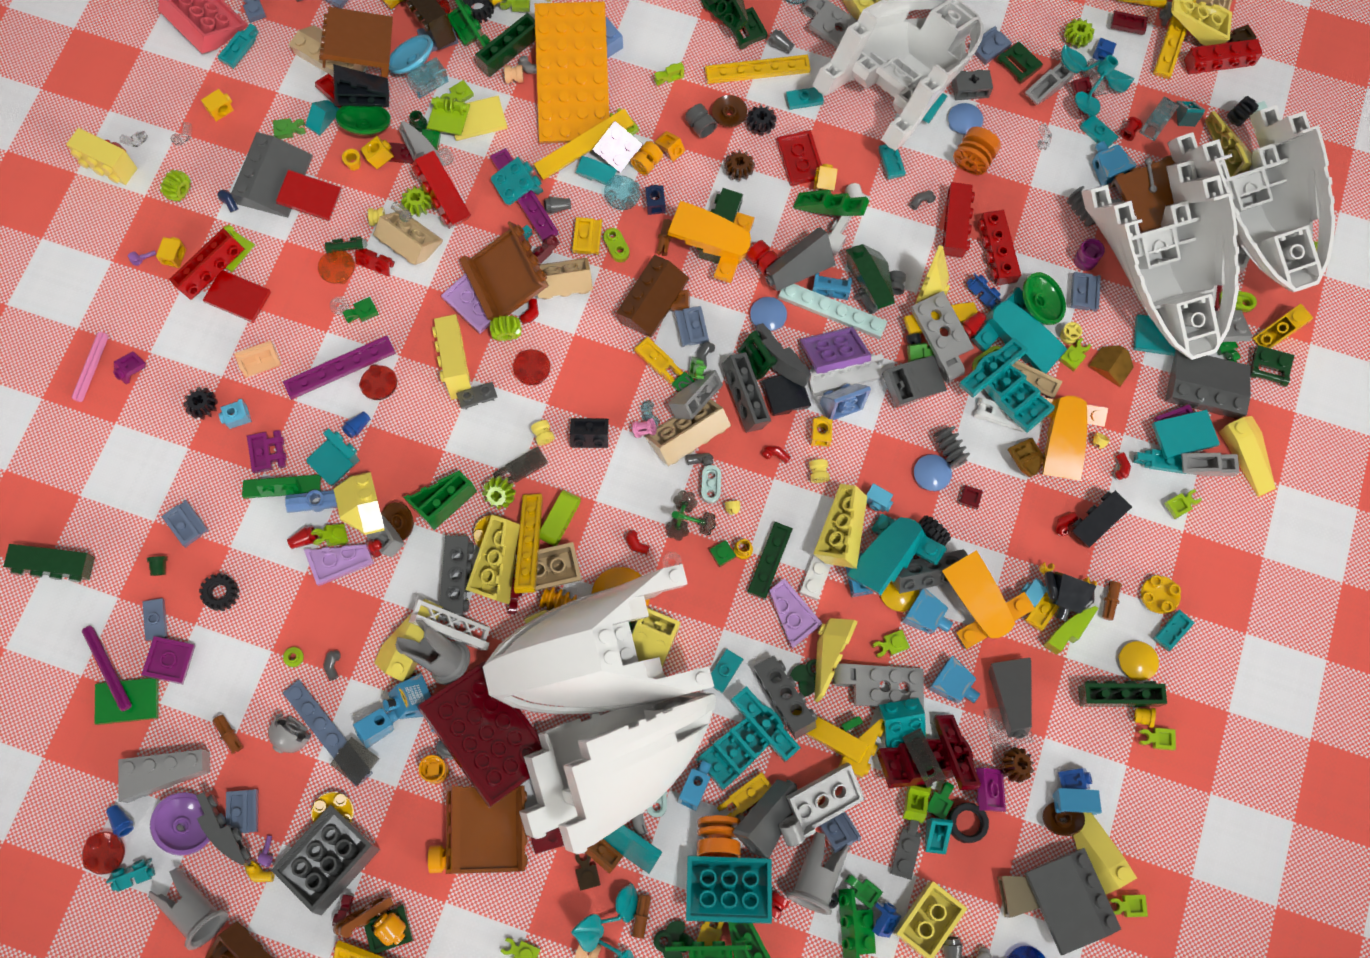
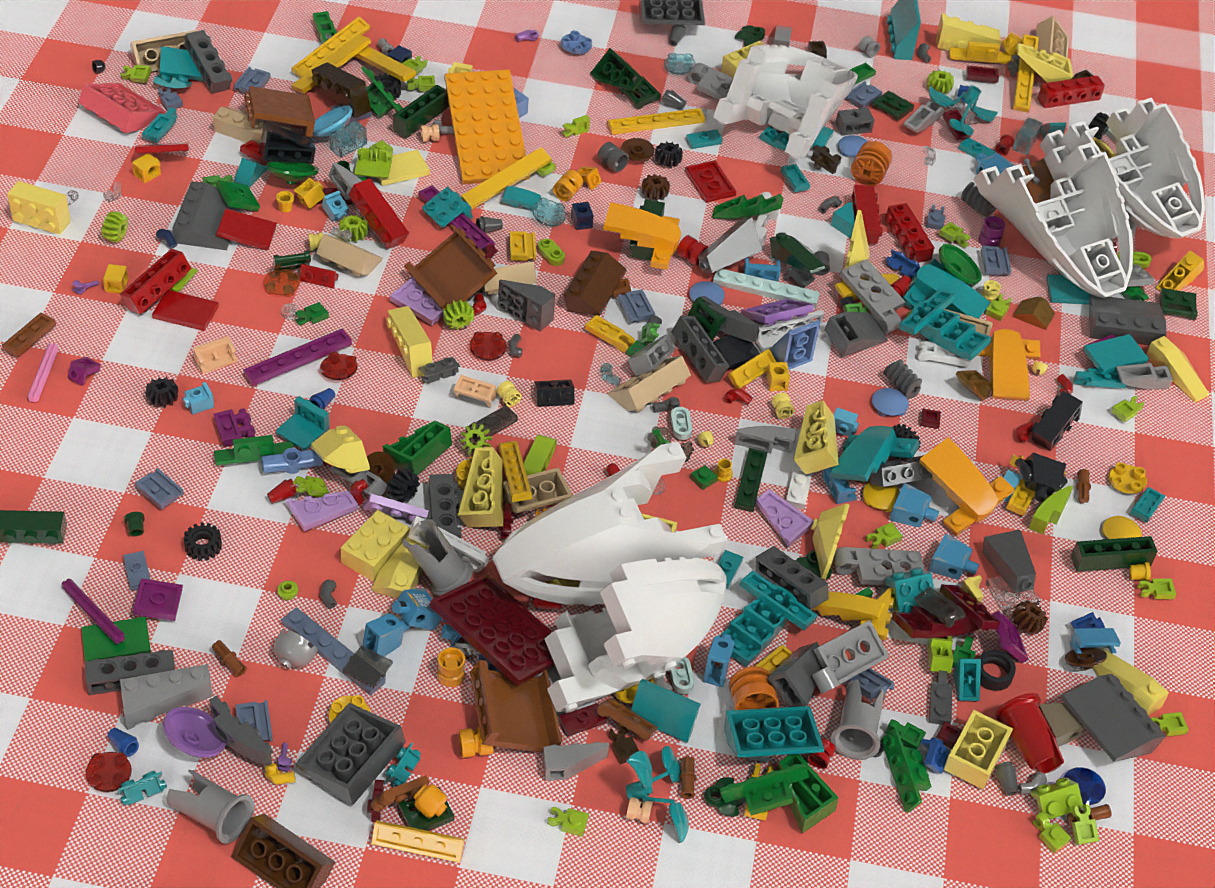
camera: 10 degrees left, 25 degrees down
plate [592,121,643,173] -> none
bright pink bush [632,418,657,438] -> none
dark orange axle [656,219,672,256] -> none
yellow brick [813,164,838,192] -> none
none -> dark orange plate [2,313,56,358]
none -> dark grey brick [85,650,175,695]
none -> red tile [135,142,189,154]
none -> green plate [216,180,260,211]
none -> medium azure brick [322,190,349,222]
none -> light yellow brick [340,510,410,582]
none -> lavender wing [362,494,429,522]
none -> teal hinge [384,742,421,787]
none -> black gear [386,468,420,503]
none -> light nougat hinge [453,375,497,407]
none -> dark grey slope [498,279,555,332]
none -> dark grey arm [509,334,523,358]
none -> light grey slope [542,742,609,781]
none -> yellow tile [727,348,777,389]
none -> light grey slope [734,426,797,454]
none -> teal slope [759,126,789,150]
none -> dark brown hips [811,145,842,174]
none -> teal slope [831,202,855,238]
none -> green plate [850,62,876,84]
none -> sand blue plate [926,205,946,230]
none -> dark red tile [936,722,963,749]
none -> lime plate [939,222,970,248]
none -> light yellow bracket [961,575,984,602]
none -> red piece [995,693,1064,774]

